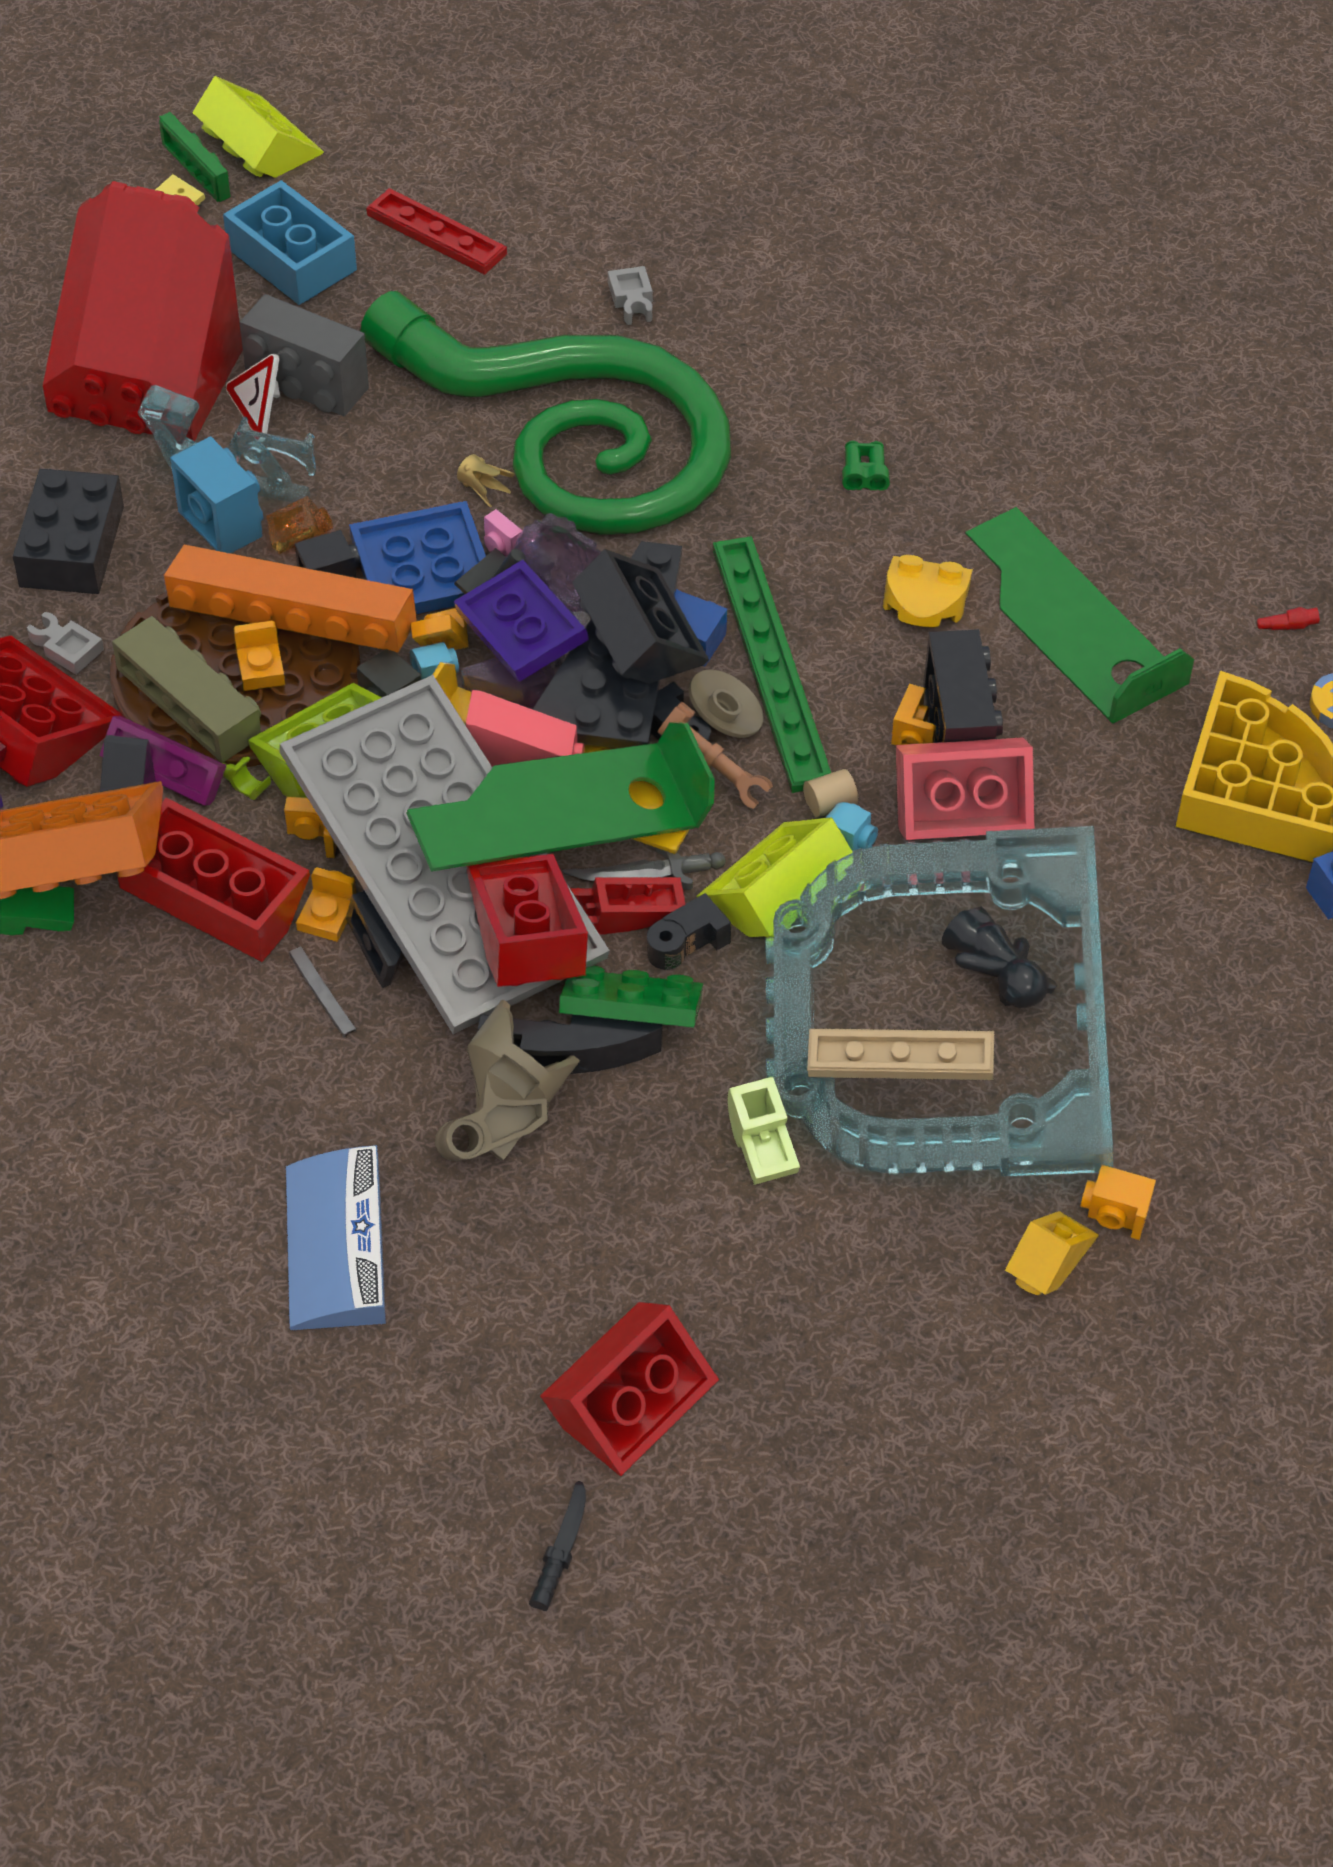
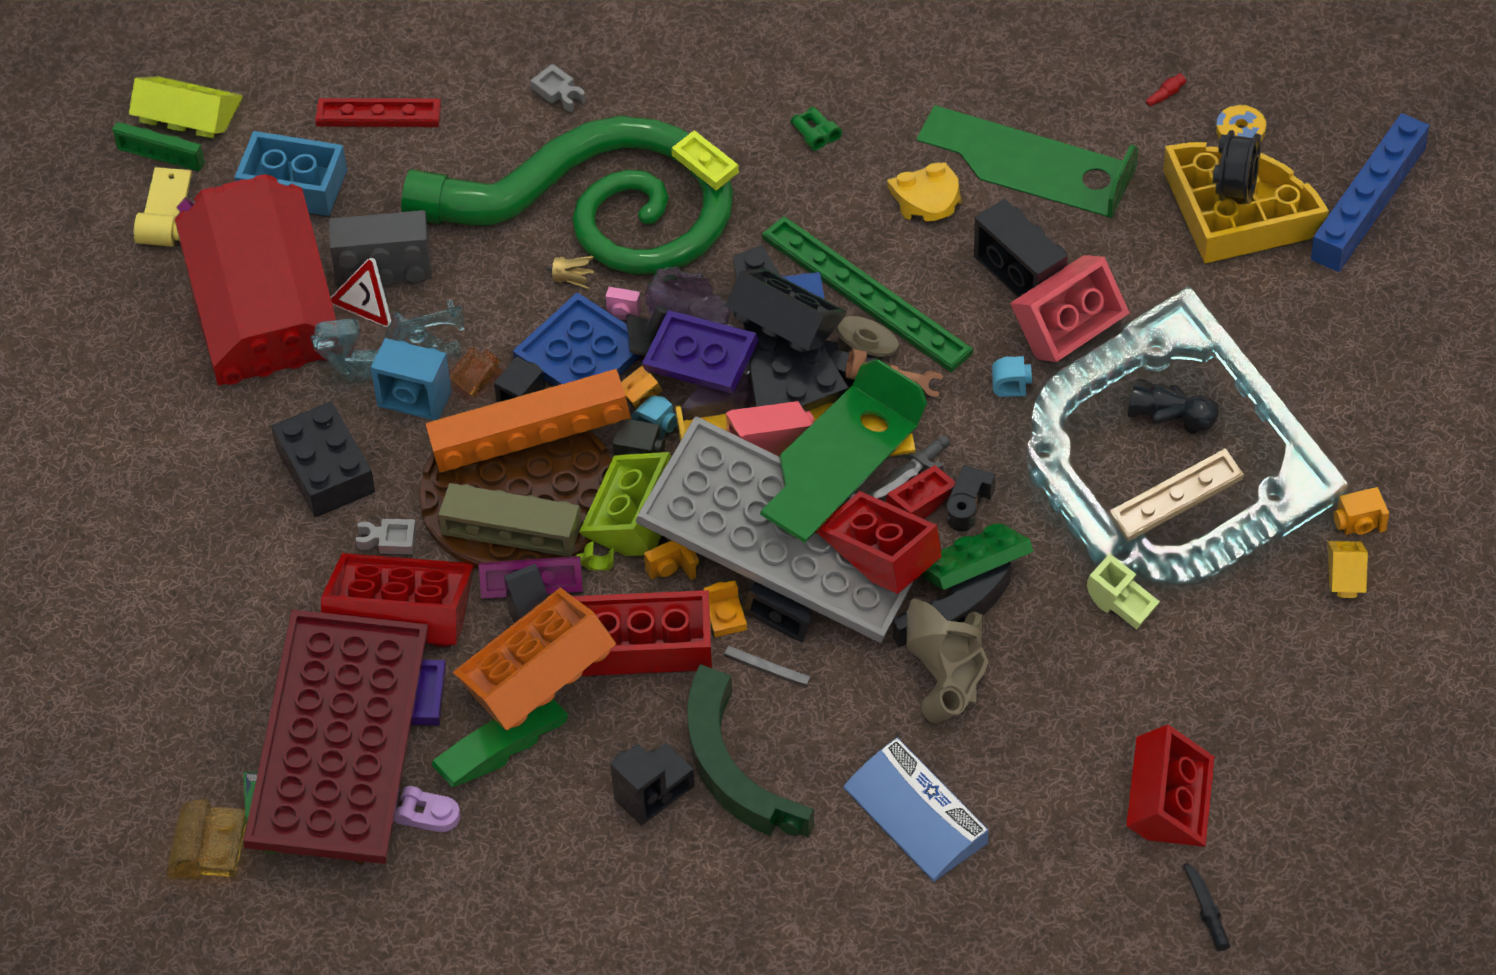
camera: 30 degrees left, 0 degrees up
light orange bracket [234,621,285,691] -> none
neon yellow slope [696,817,858,939] -> none
tan piece [803,769,858,818] -> none
light orange bracket [891,684,936,745] -> none
none -> black brick [610,743,695,826]
none -> neon yellow plate [672,130,739,190]
none -> dark green arch [687,664,814,837]
none -> black wheel [1213,130,1261,204]

